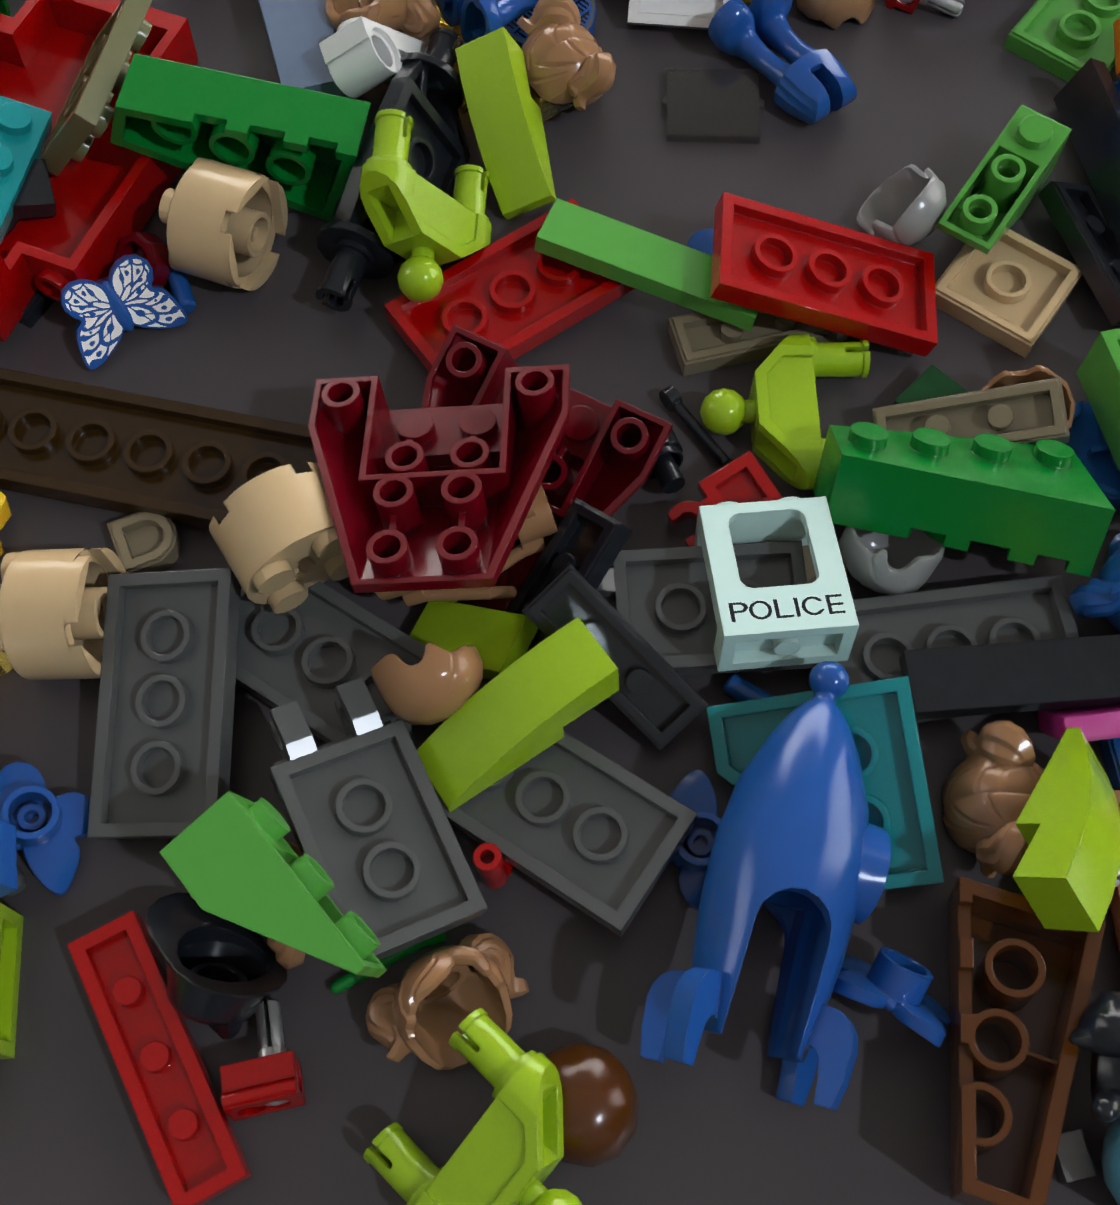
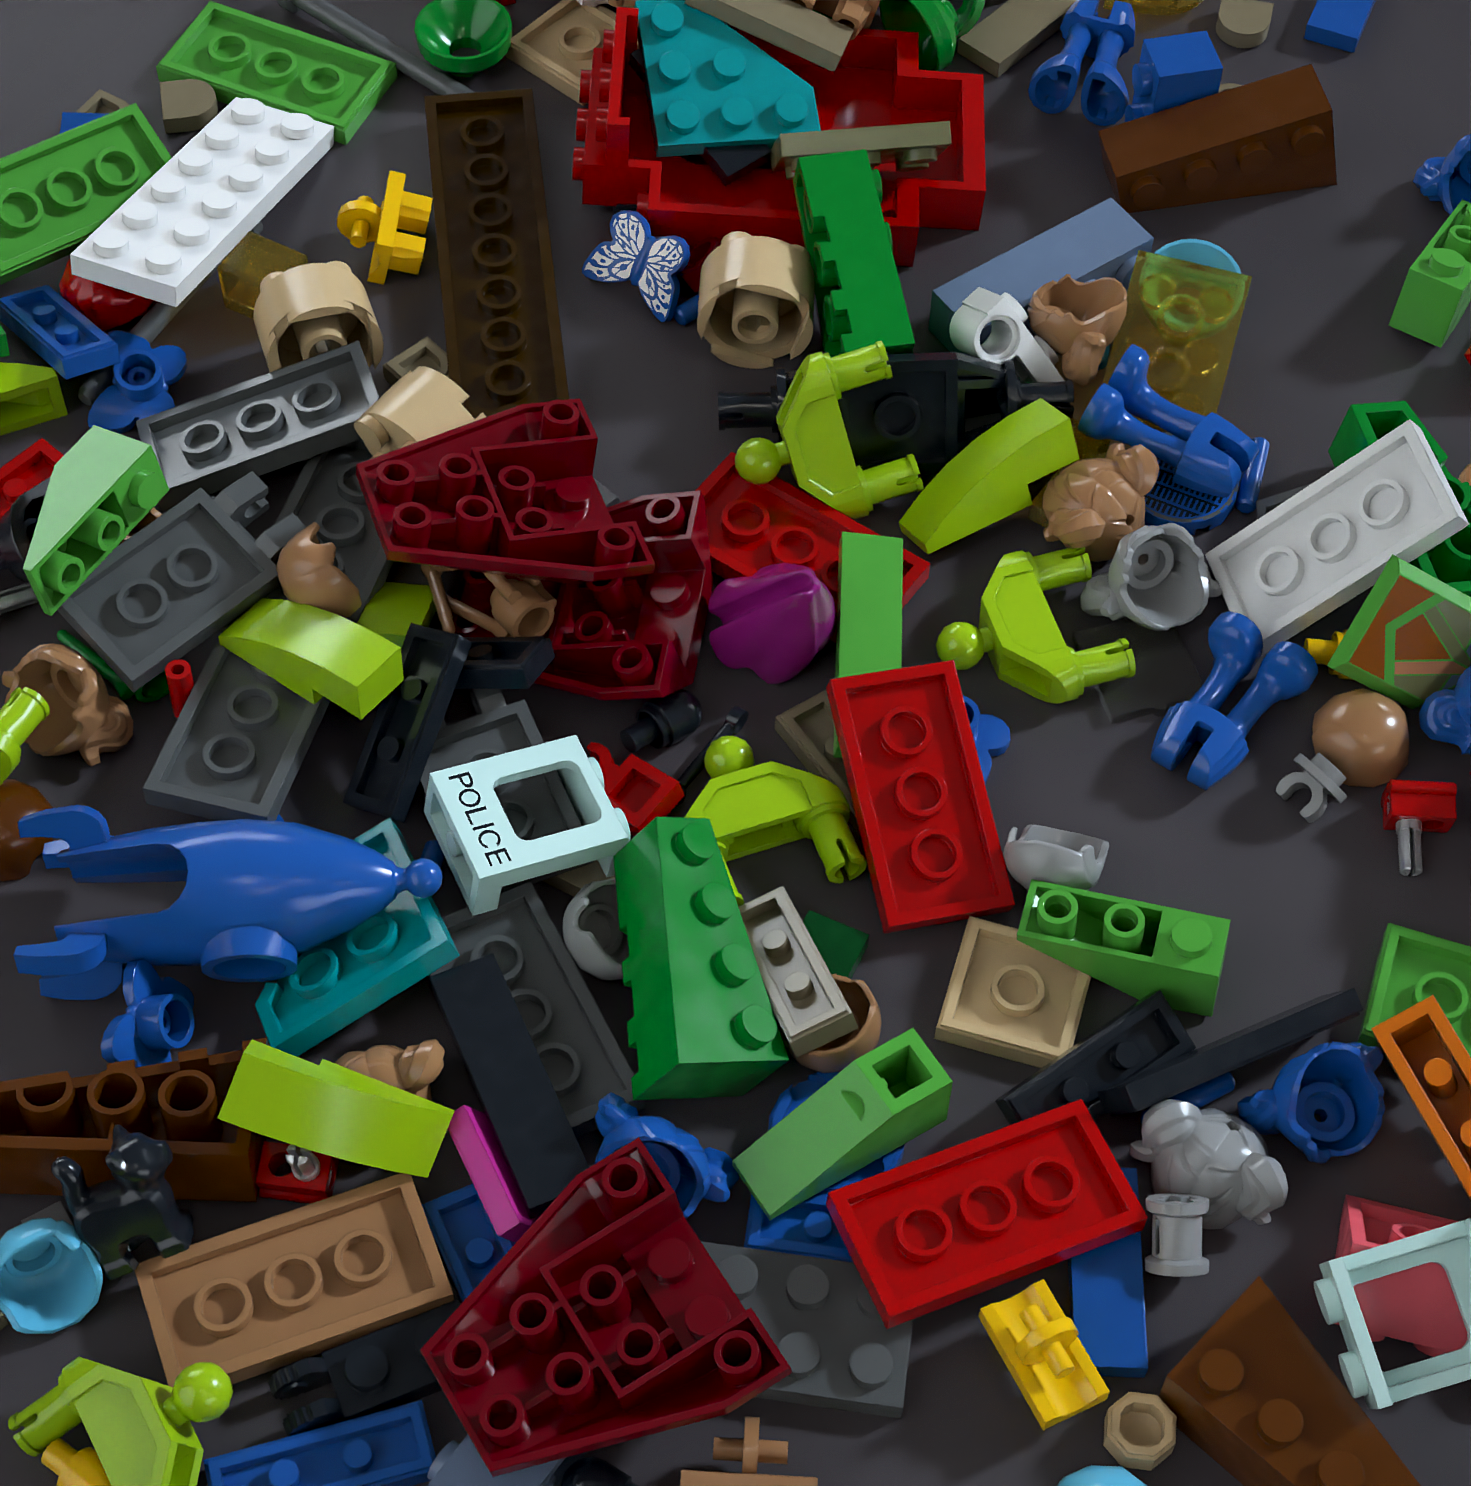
camera: 70 degrees right, 10 degrees down
none -> magenta hat [708,563,837,684]
none -> lime connector [936,547,1136,704]
none -> light grey hair [1080,523,1223,631]
none -> light grey plate [1276,752,1347,823]

